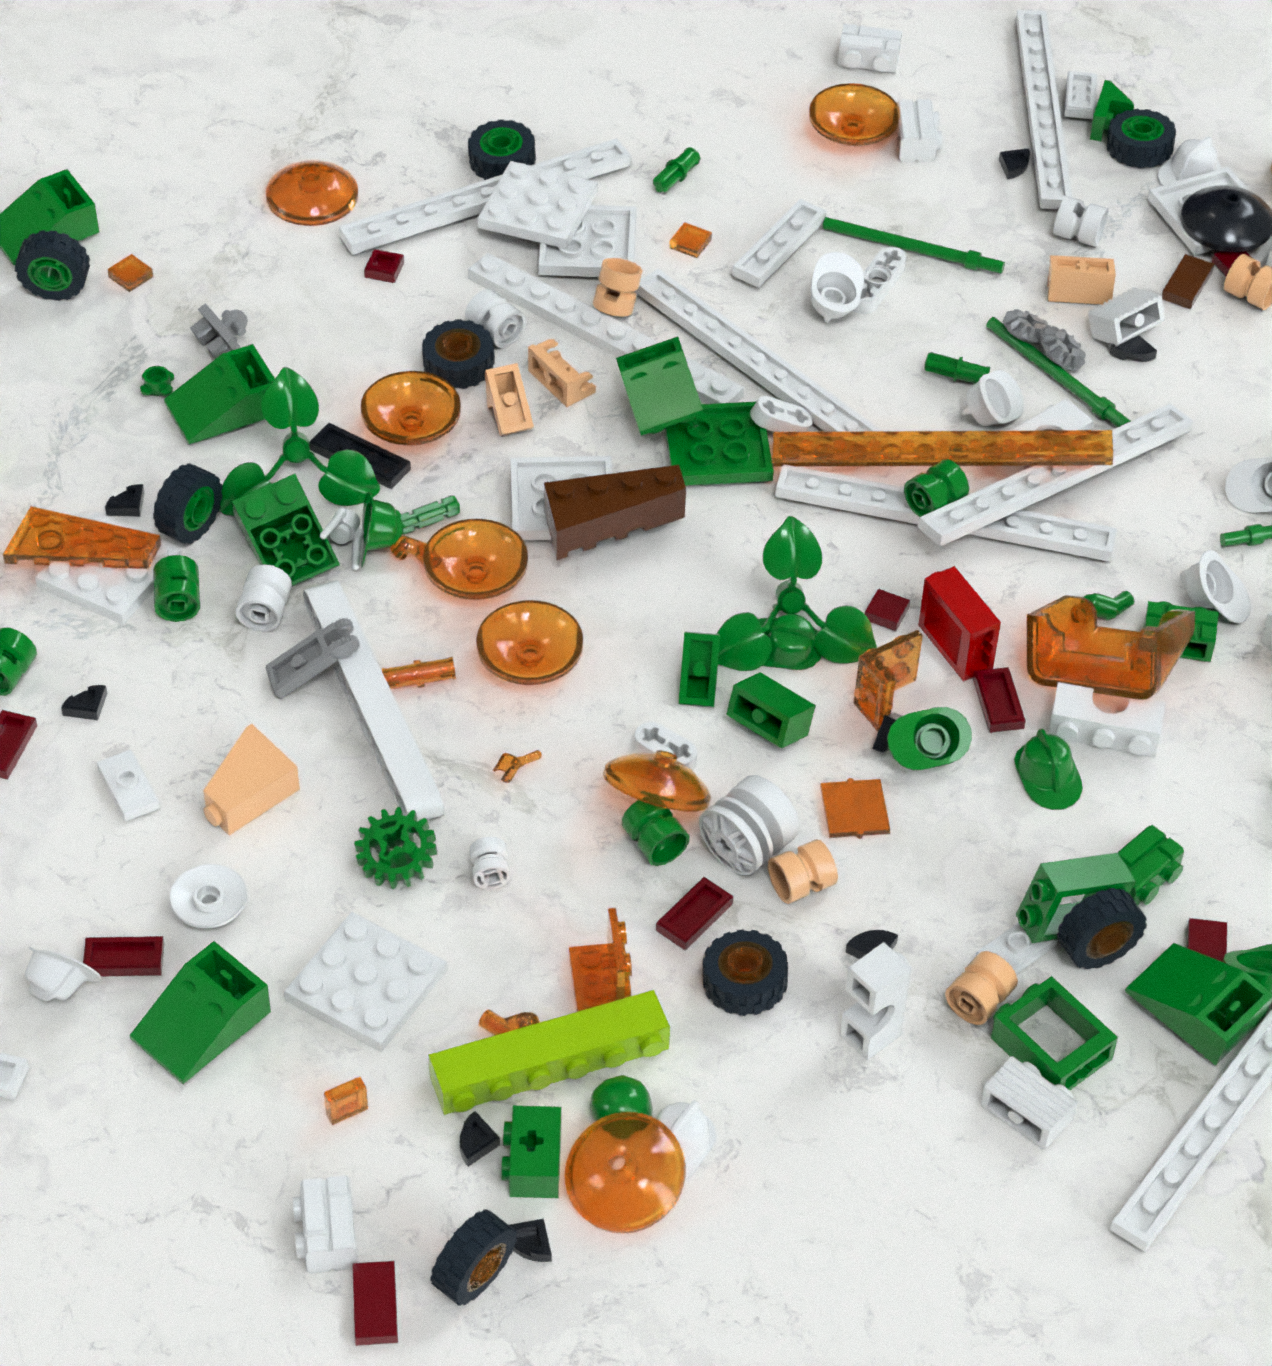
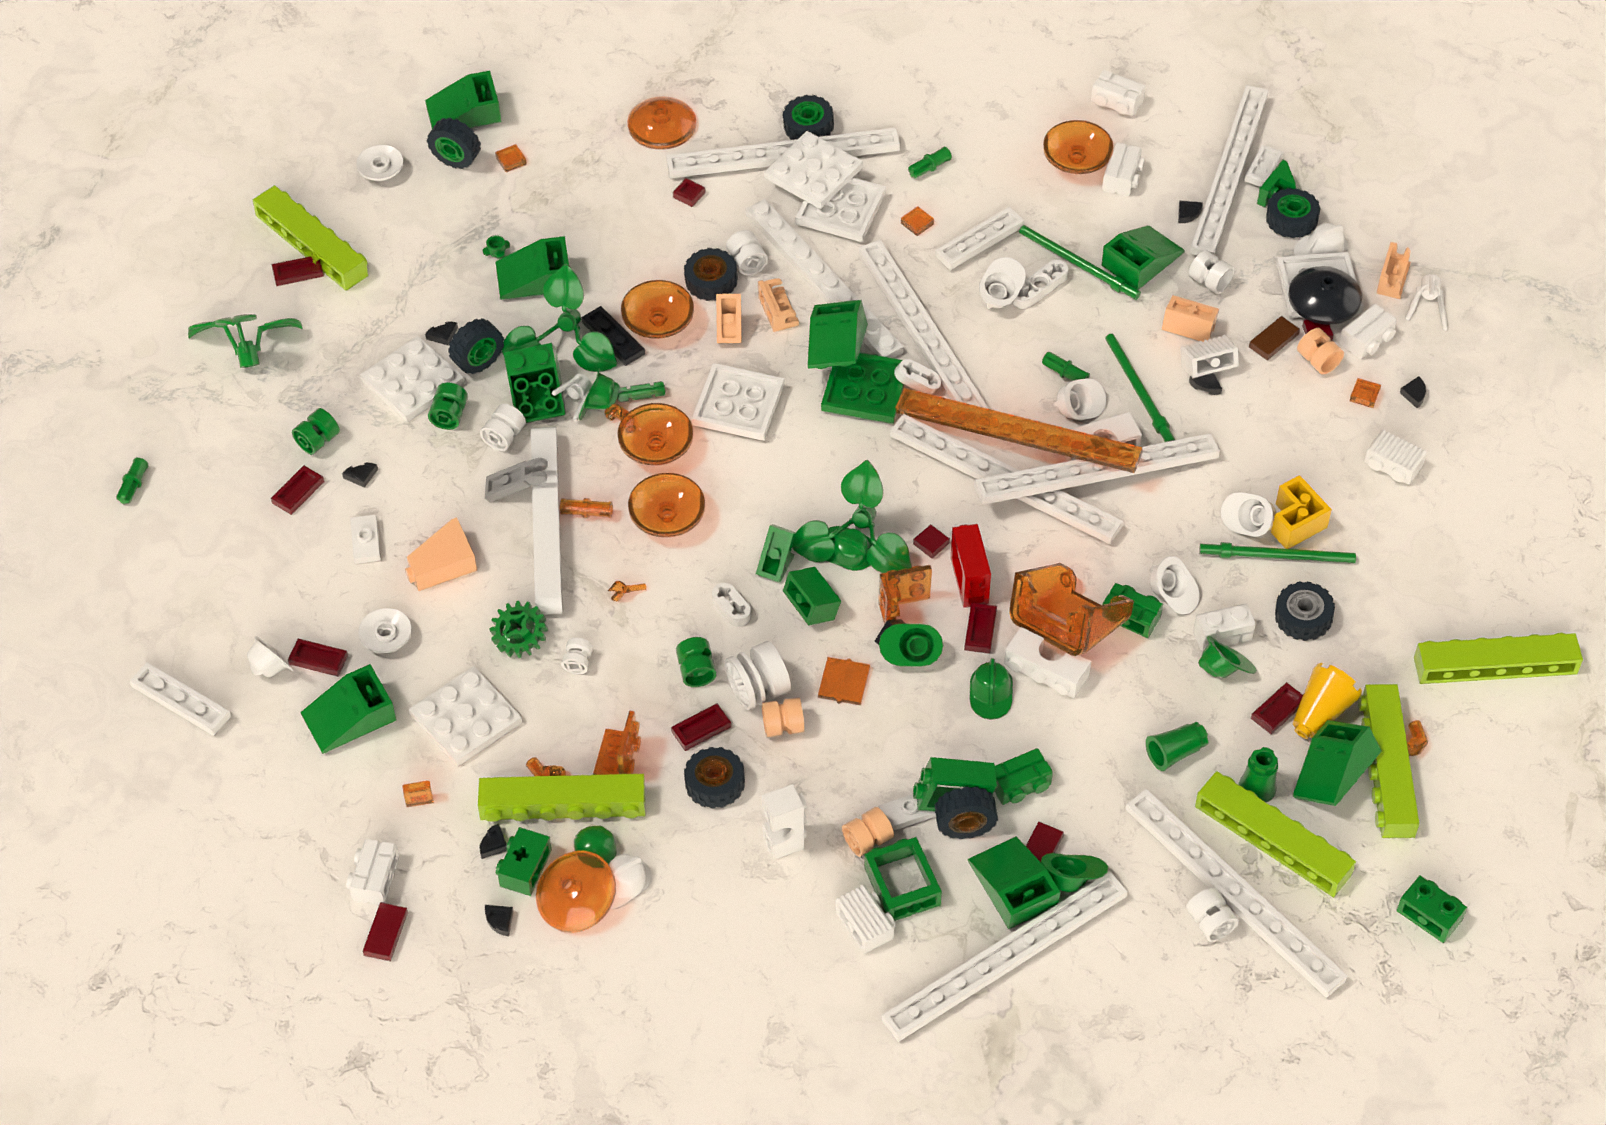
camera: 20 degrees right, 5 degrees up
clear orange wing [3,506,161,569] -> none
light grey hips [190,303,248,359] -> none
black wheel [430,1209,517,1306] -> none
reddish brown wedge [544,465,686,560] -> none
light nougat wheel [593,258,643,317] -> none
clear orange dish [603,750,711,812] -> none
black tile [845,930,898,959] -> none
green wheel [904,459,969,517] -> none
light grey gear [1003,309,1051,344] -> none
light grey gear [1041,326,1086,371] -> none
green arm [1081,591,1135,620] -> none
none -> green slope [1101,225,1185,290]

